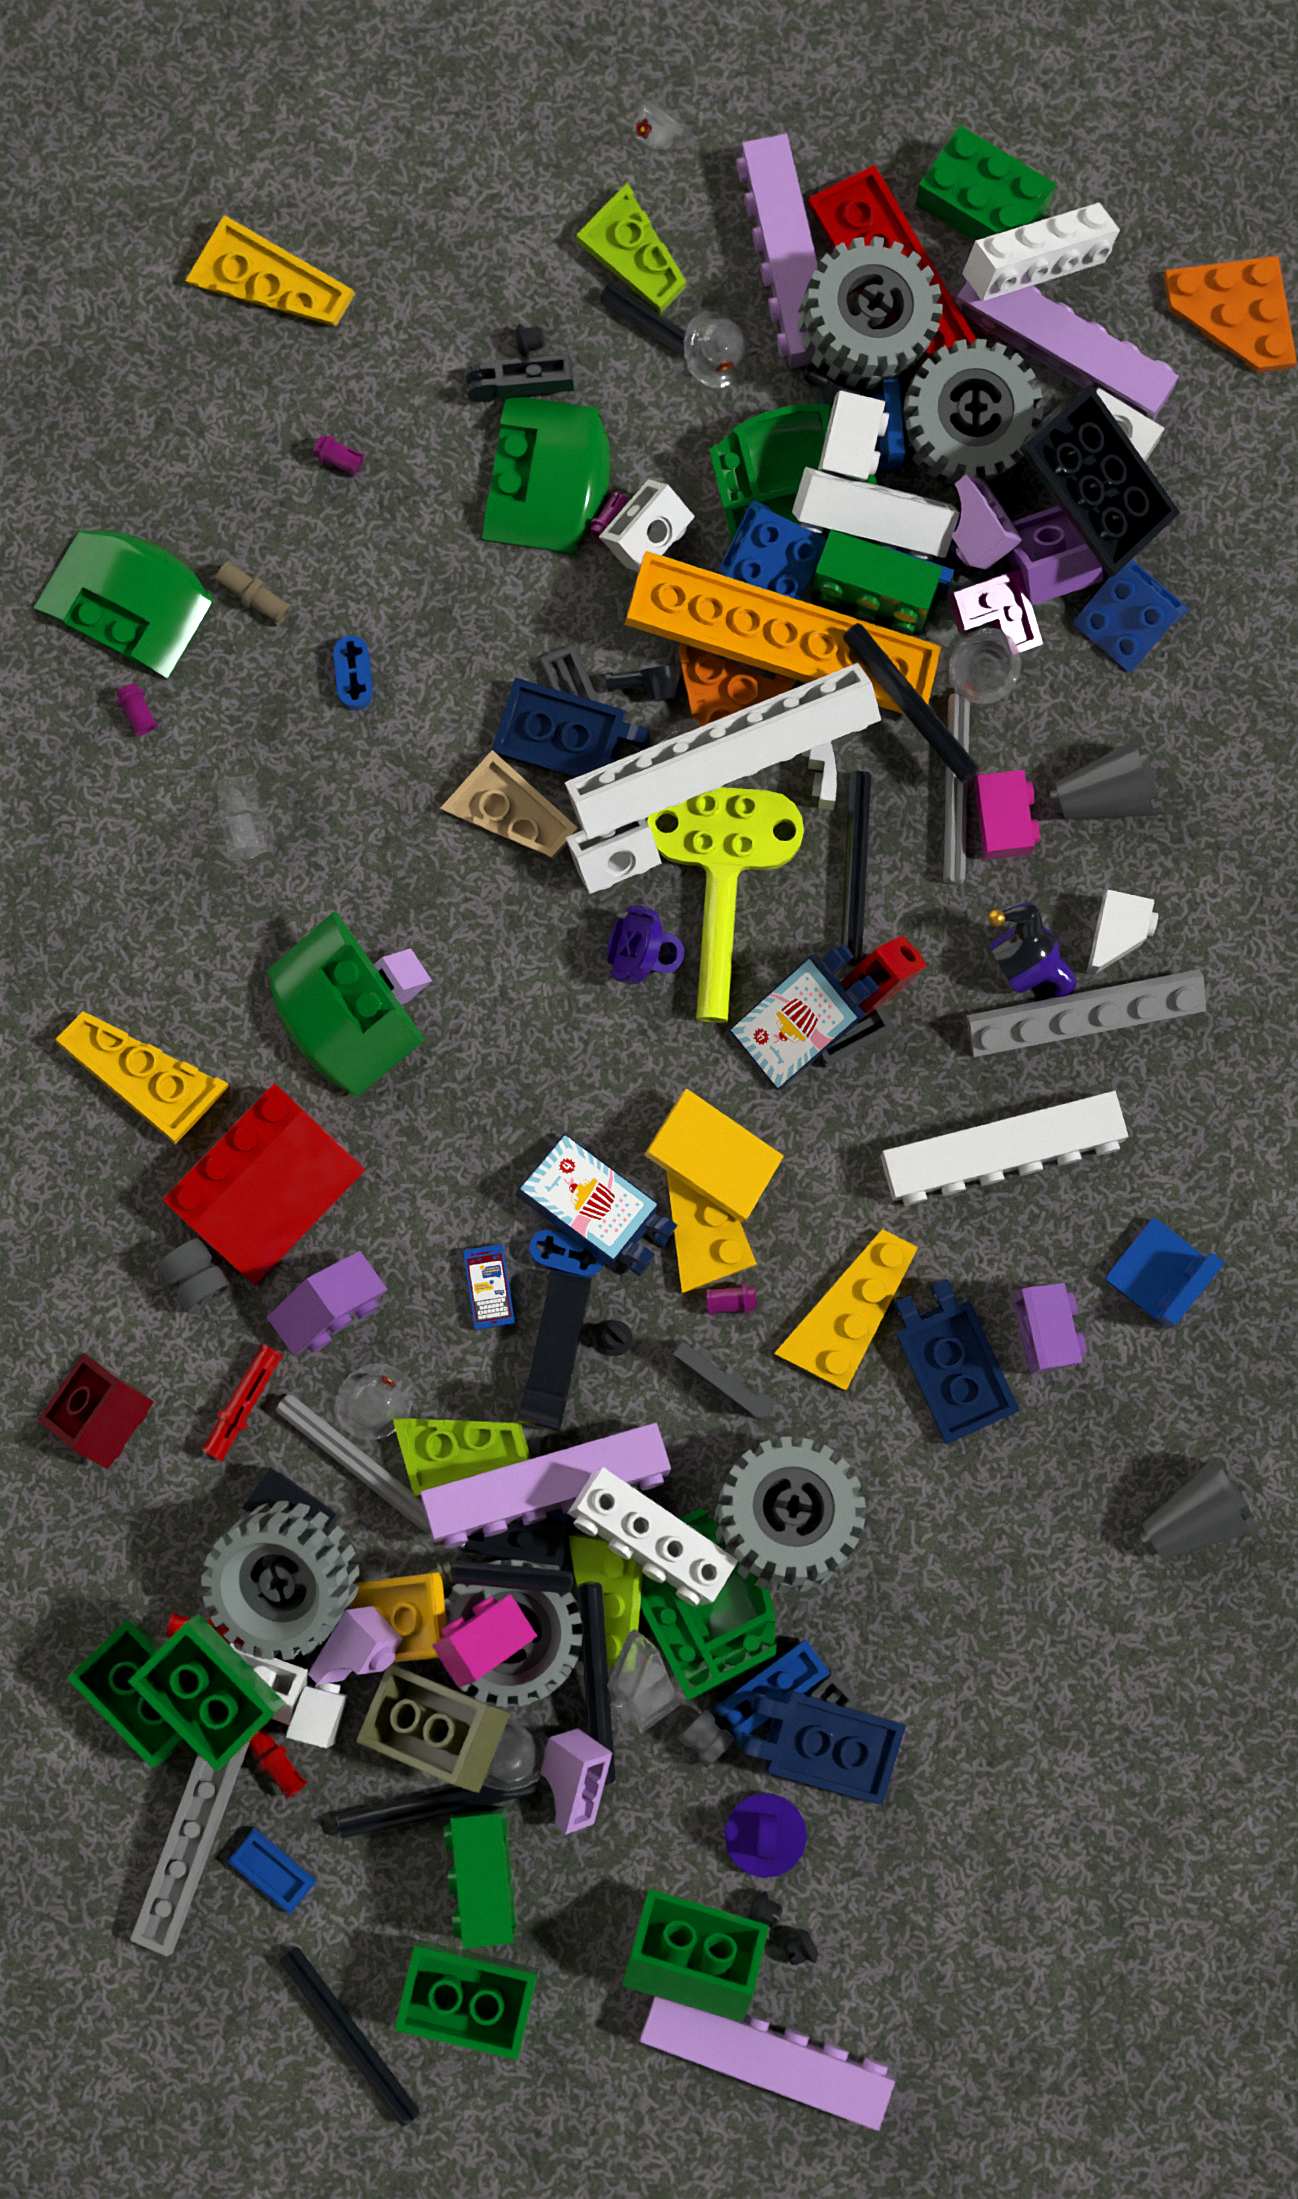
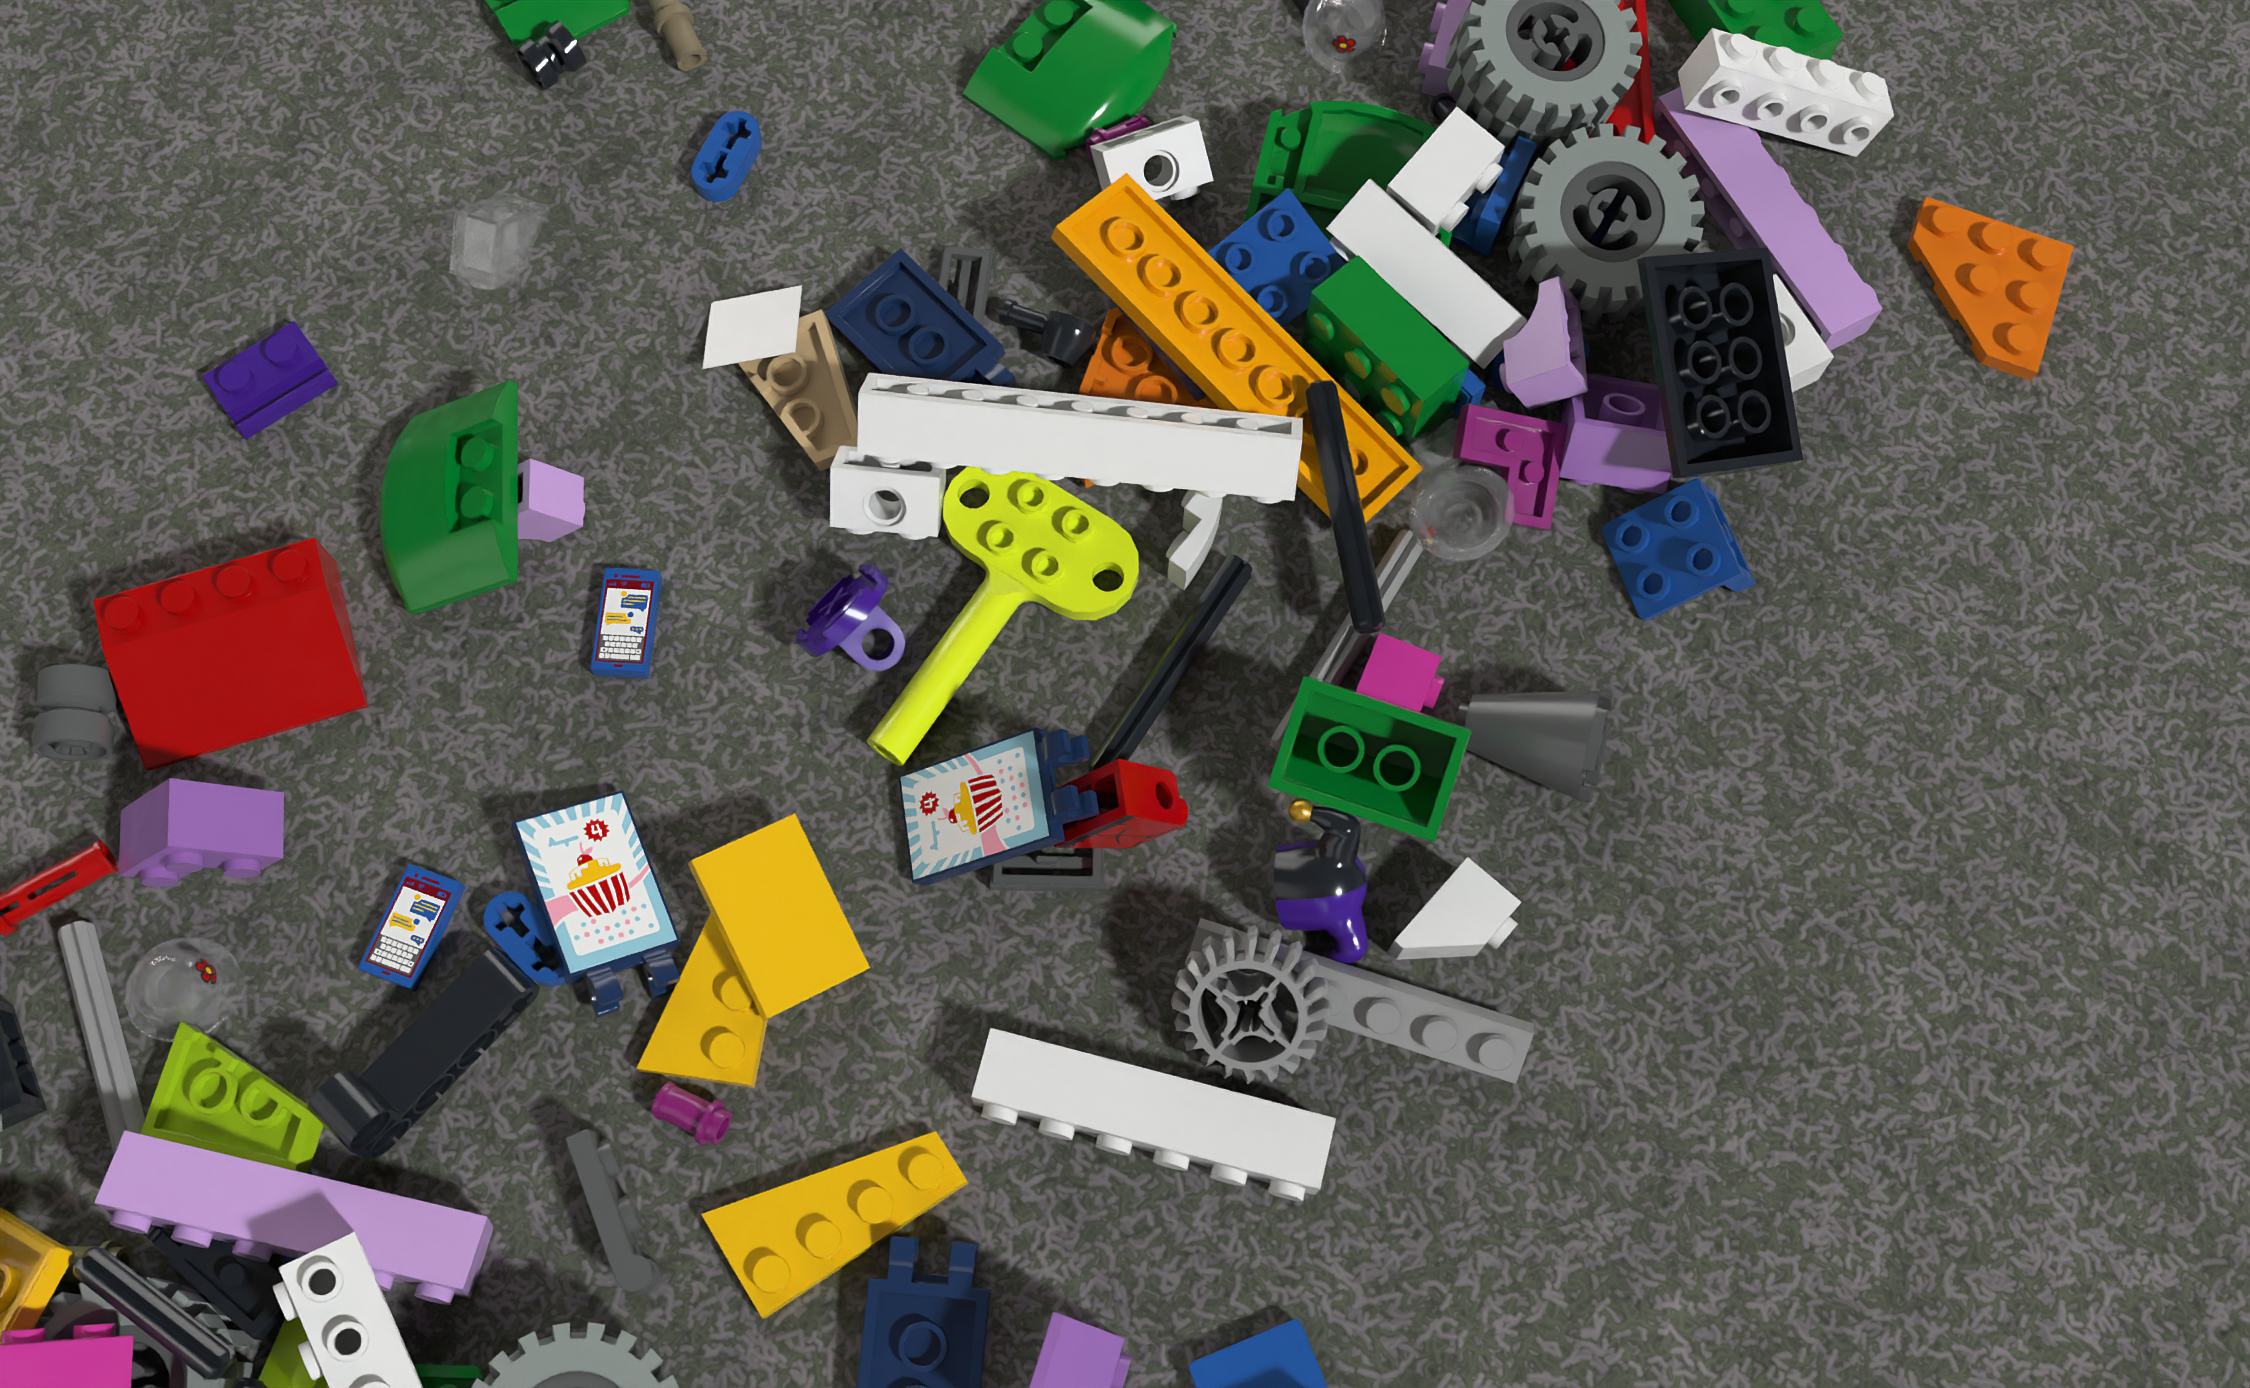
camera: 25 degrees right, 10 degrees down
yellow wing [55,1011,229,1145] -> none
magenta pin [116,684,158,736] -> none
black piece [597,1320,633,1356] -> none
none -> dark purple plate [202,321,338,439]
none -> black wheel [515,20,587,91]
none -> tile [590,568,663,679]
none -> white sticker [702,285,802,369]
none -> light grey gear [1171,924,1331,1085]
none -> green slope [1267,675,1472,842]

